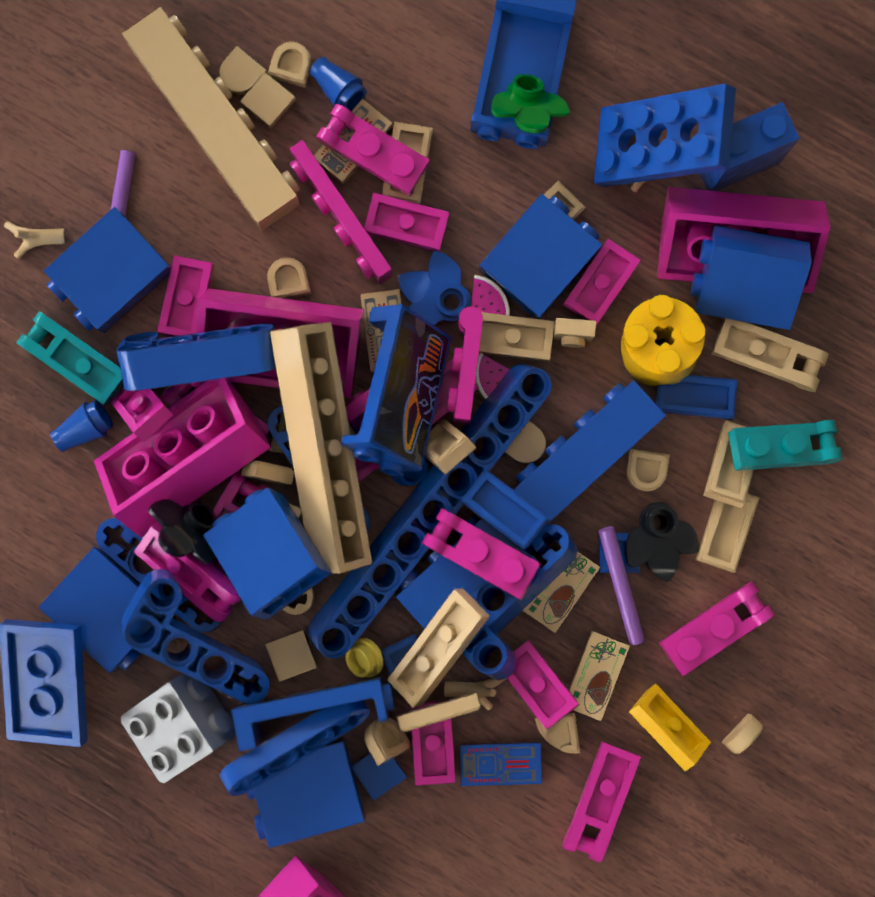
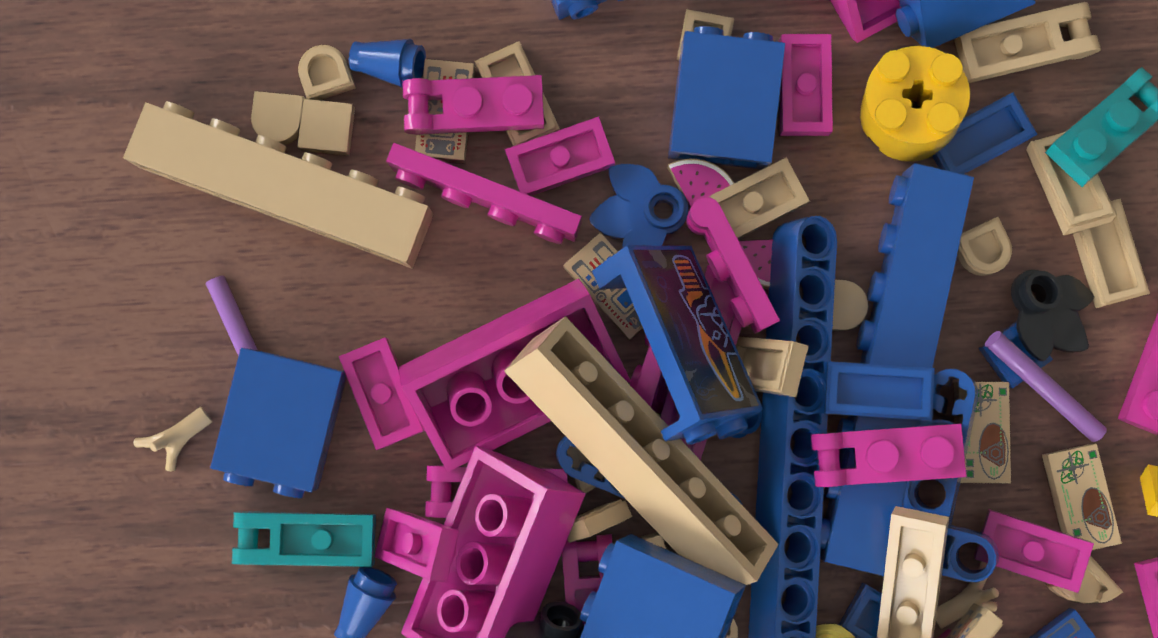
camera: 30 degrees left, 0 degrees up
blue beam [116,324,276,391] -> none
tan tile [267,257,311,299] -> none
tan plate [553,318,596,348] -> none

